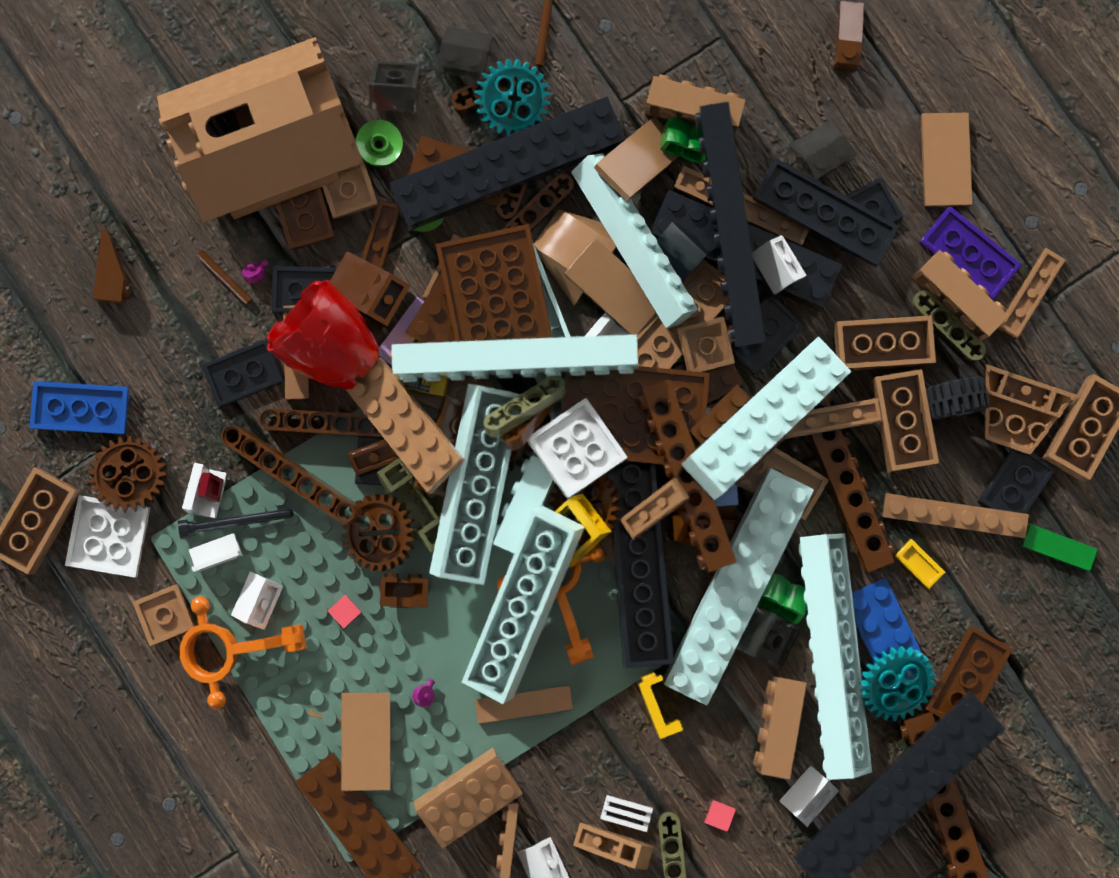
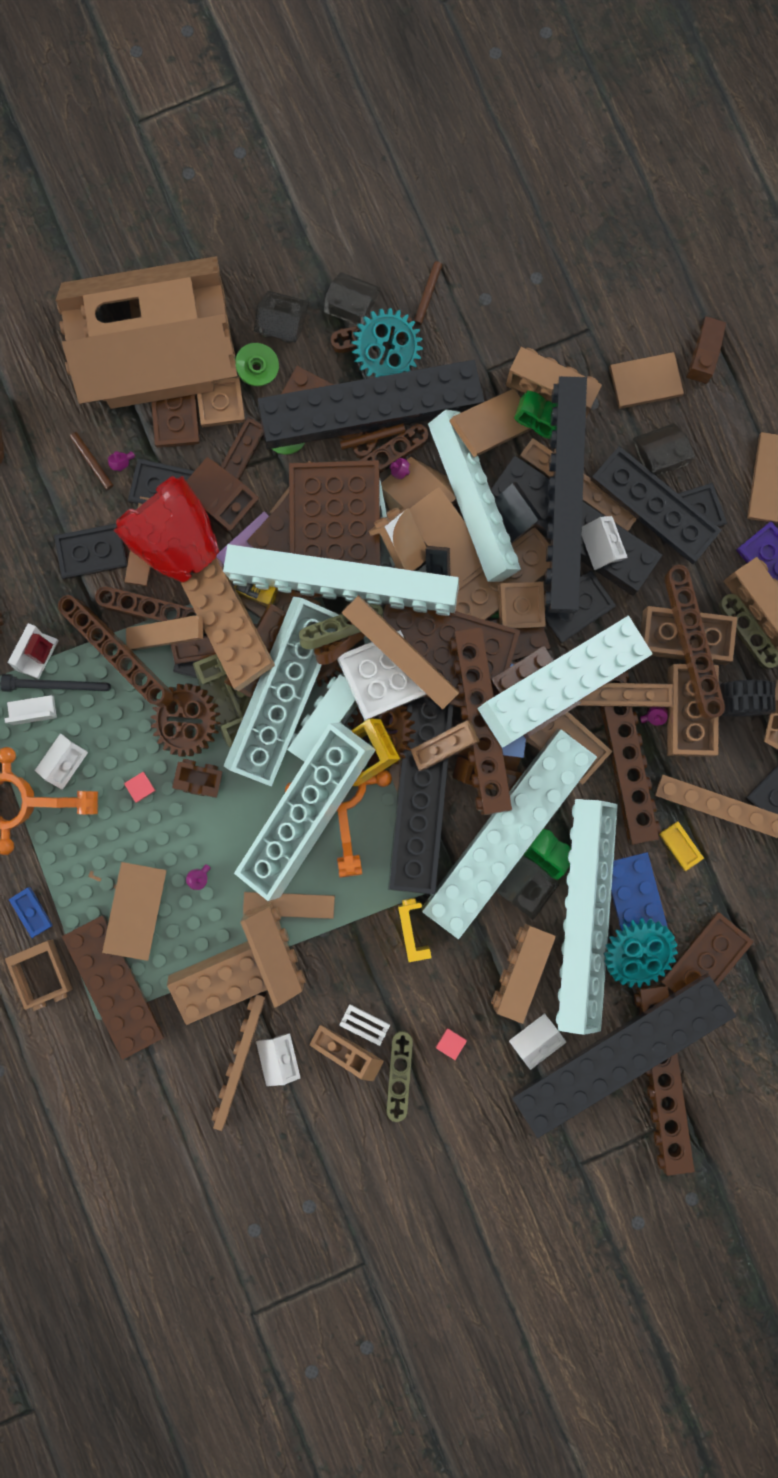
camera: 10 degrees right, 0 degrees up
none -> medium nougat window [5,939,73,1011]
none -> blue plate [9,887,53,938]
none -> medium nougat tile [126,615,203,651]
none -> medium nougat slope [241,902,306,1008]
none -> reddish brown bar [340,423,405,450]
none -> medium nougat tile [342,595,459,709]
none -> medium nougat panel [369,508,427,571]
none -> magenta piece [390,458,410,479]
none -> black plate [425,546,451,576]
none -> medium nougat tile [609,352,684,409]
none -> magenta piece [640,707,668,726]
none -> reddish brown beam [664,565,725,720]

